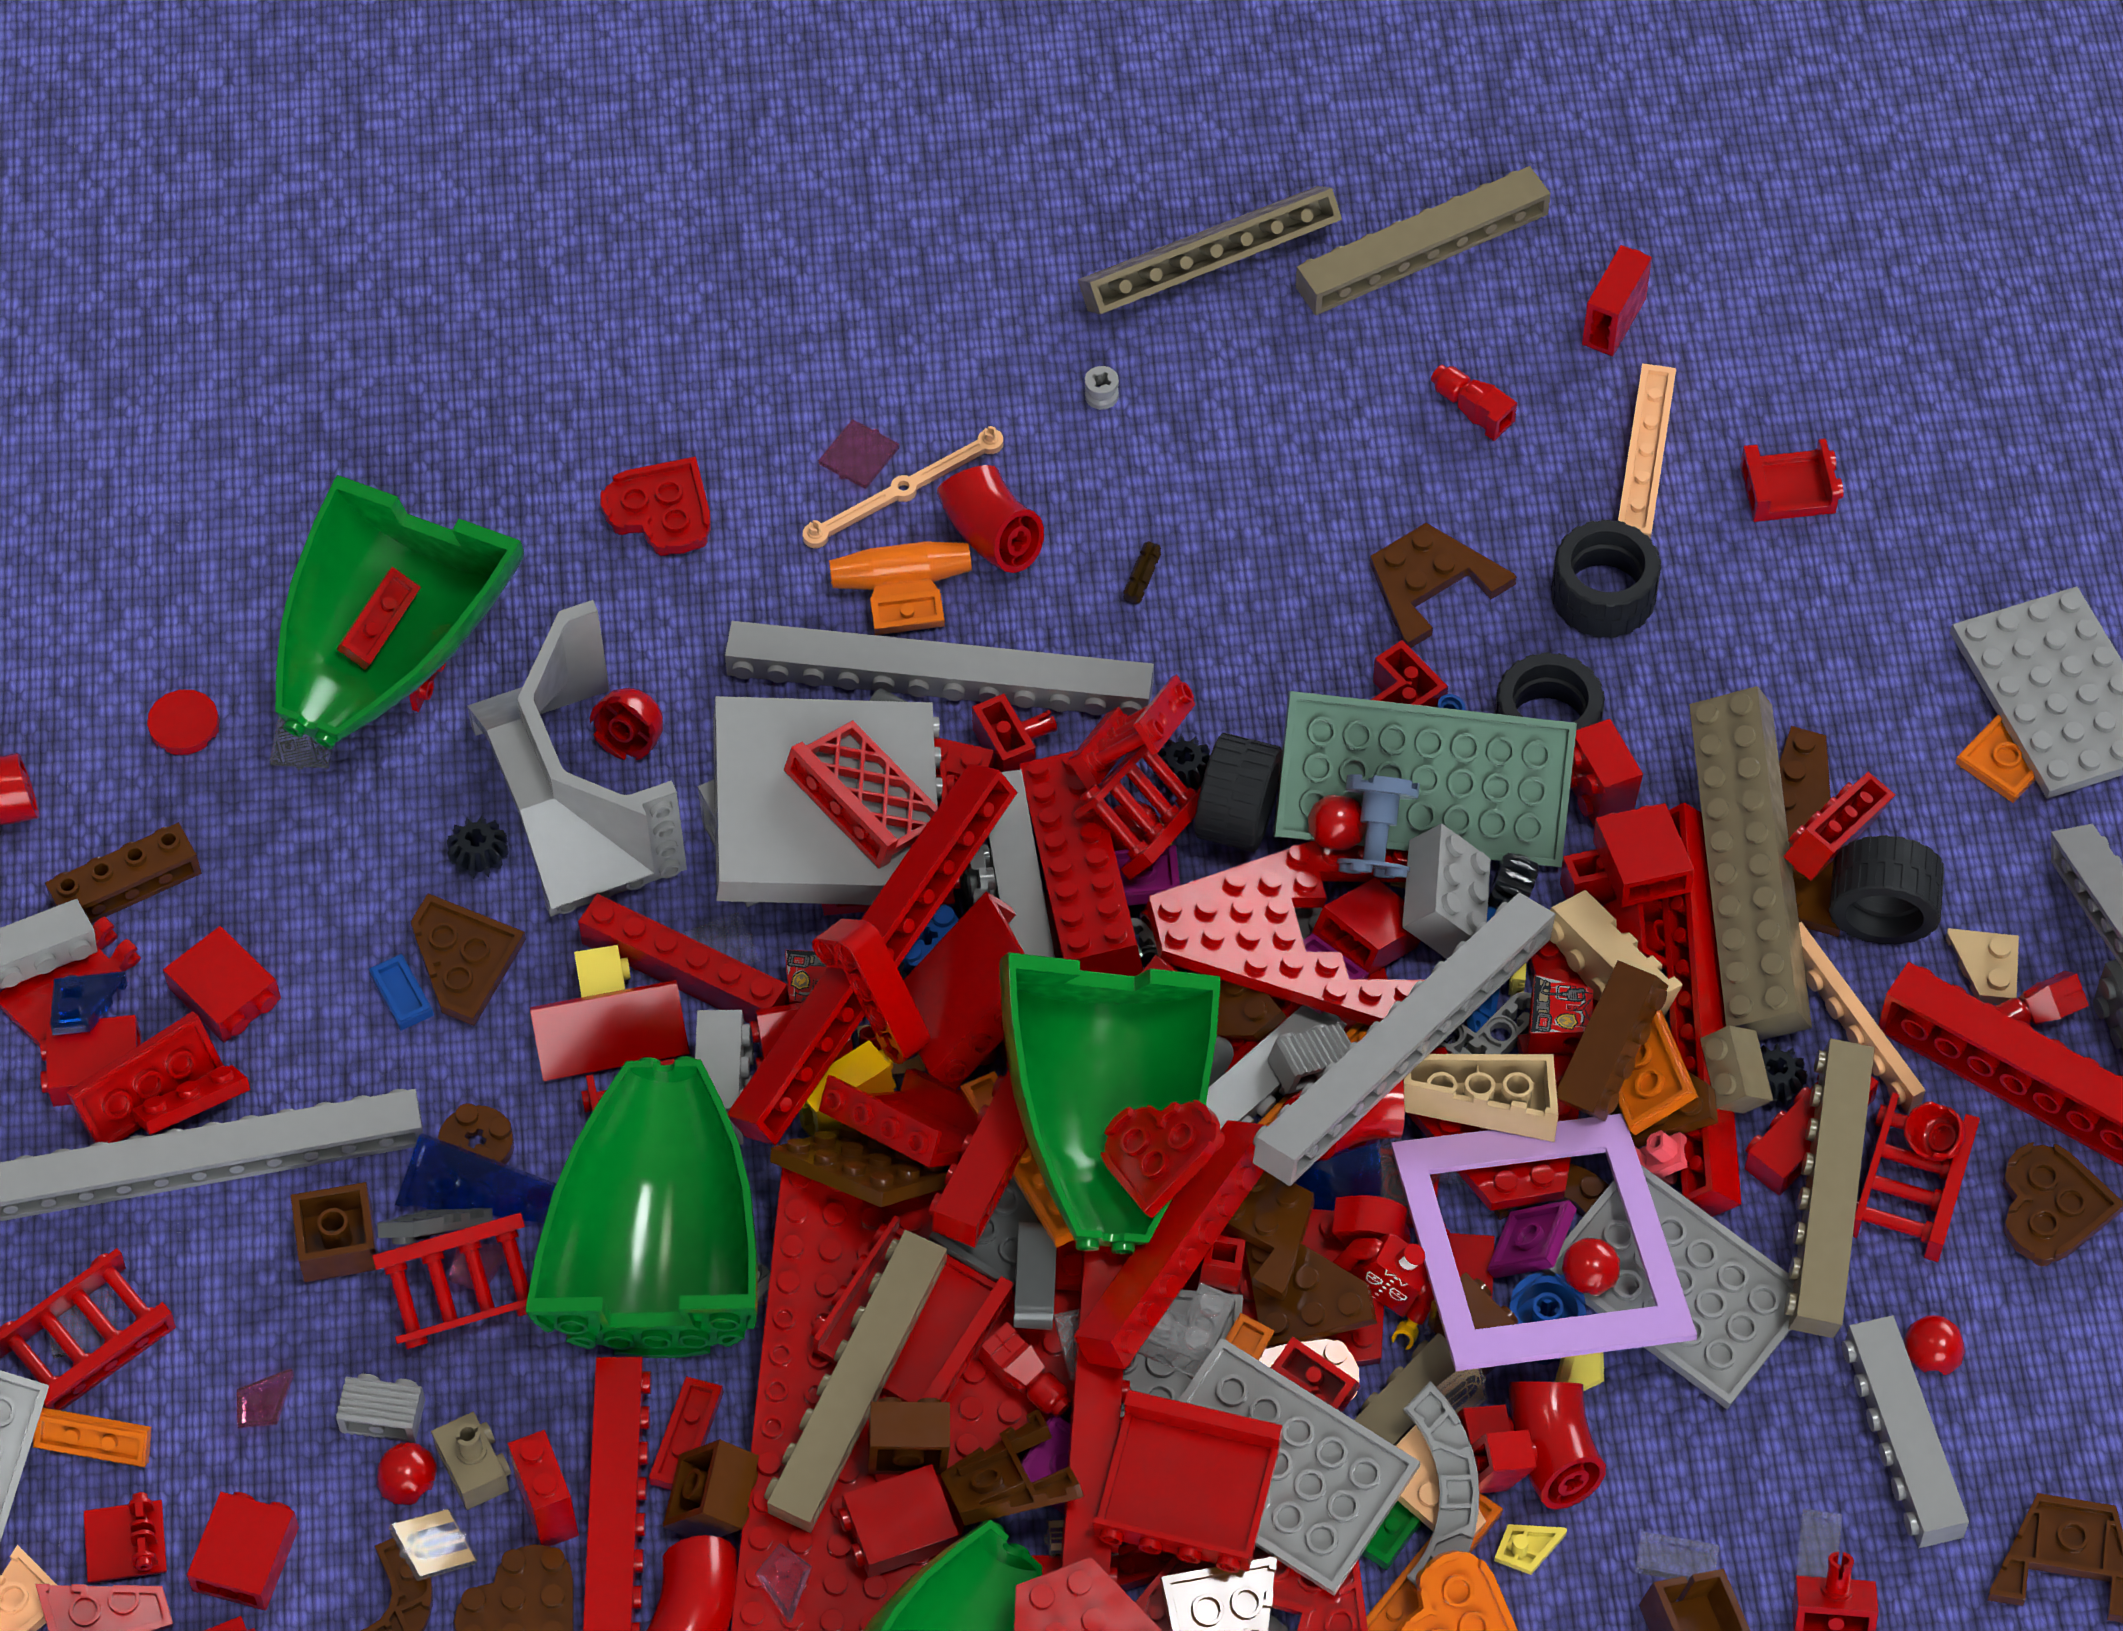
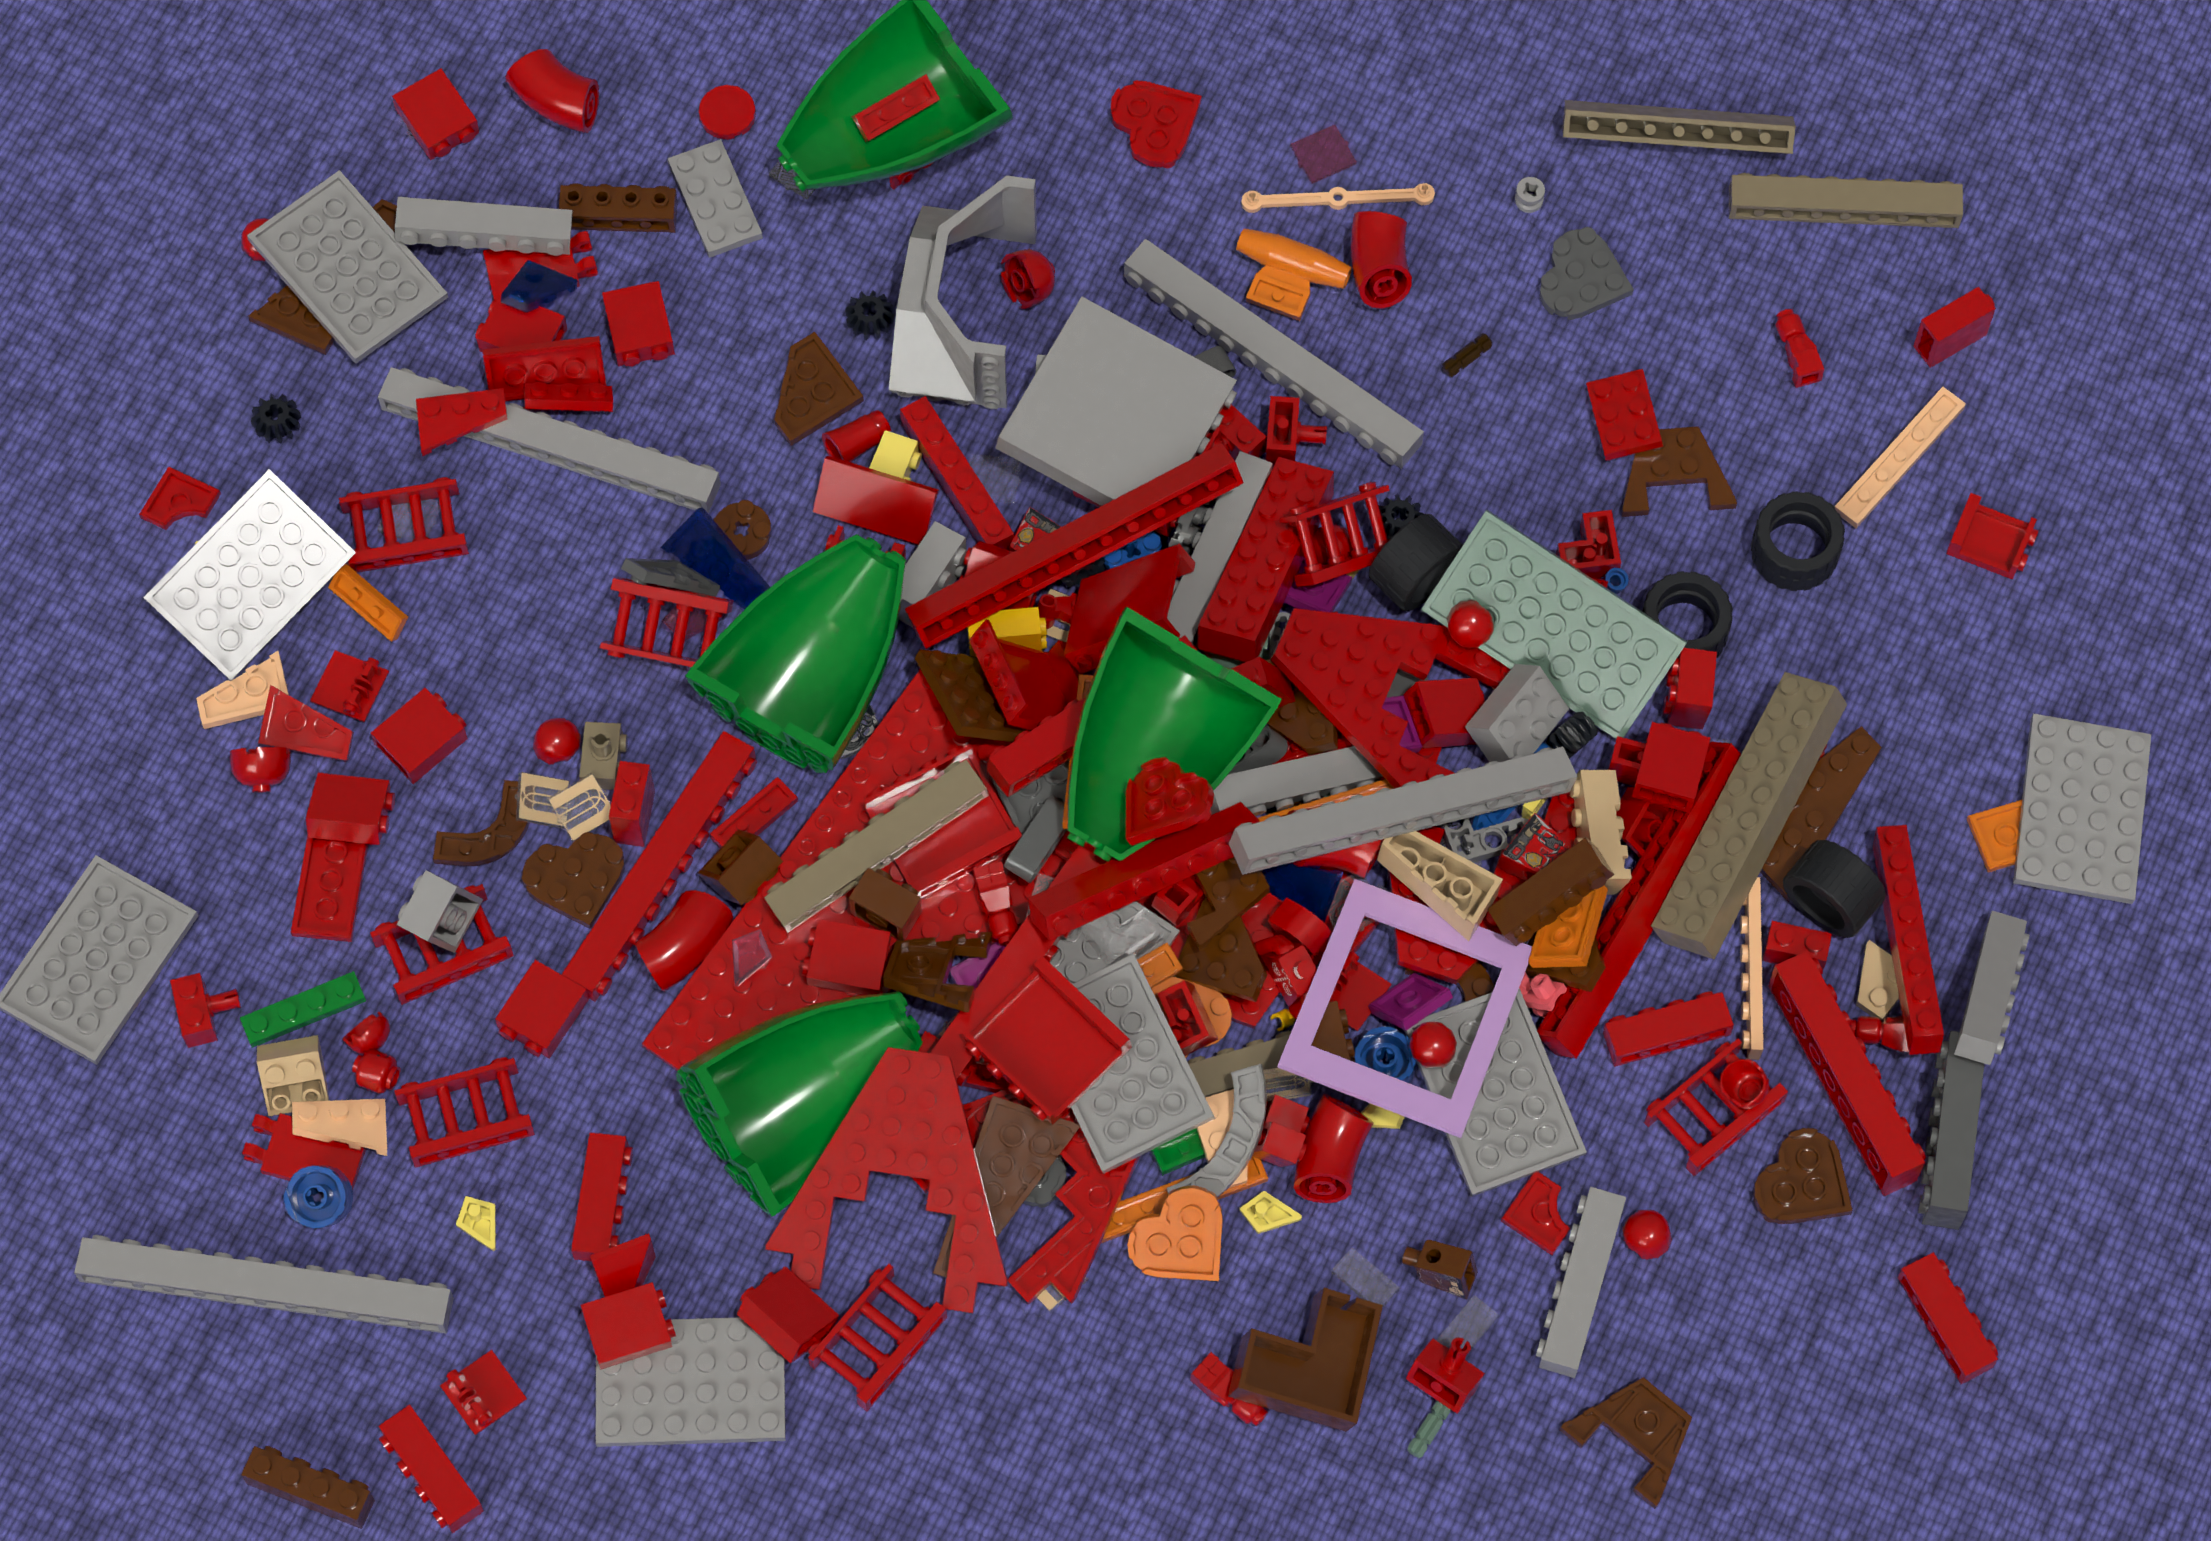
camera: 30 degrees right, 10 degrees up
clear pink piece [237,1369,294,1428] -> none
reddish brown brick [291,1182,380,1282] -> none
light grey brick [336,1374,426,1443] -> none
blue tile [368,954,434,1031] -> none
red fence [784,720,938,869] -> none
red beam [812,918,930,1064] -> none
red fence [1068,674,1196,789] -> none
light grey brick [1268,1023,1351,1094] -> none
sand blue piece [1337,774,1420,879] -> none
dark tan brick [1700,1025,1773,1114] -> none
black gear [1761,1043,1808,1108] -> none
red brick [1783,771,1895,881] -> none
dark tan brick [1784,1038,1875,1338] -> none
none -> red wing [416,388,508,456]
none -> piece [547,772,611,842]
none -> light grey plate [667,139,763,258]
none -> red plant [822,410,891,462]
none -> reddish brown torso [1402,1240,1478,1300]
none -> red tile [1501,1172,1570,1256]
none -> dark grey plate [1539,227,1634,320]
none -> red plate [1586,369,1663,461]
none -> red brick [1762,921,1832,970]
none -> red brick [1873,825,1944,1055]

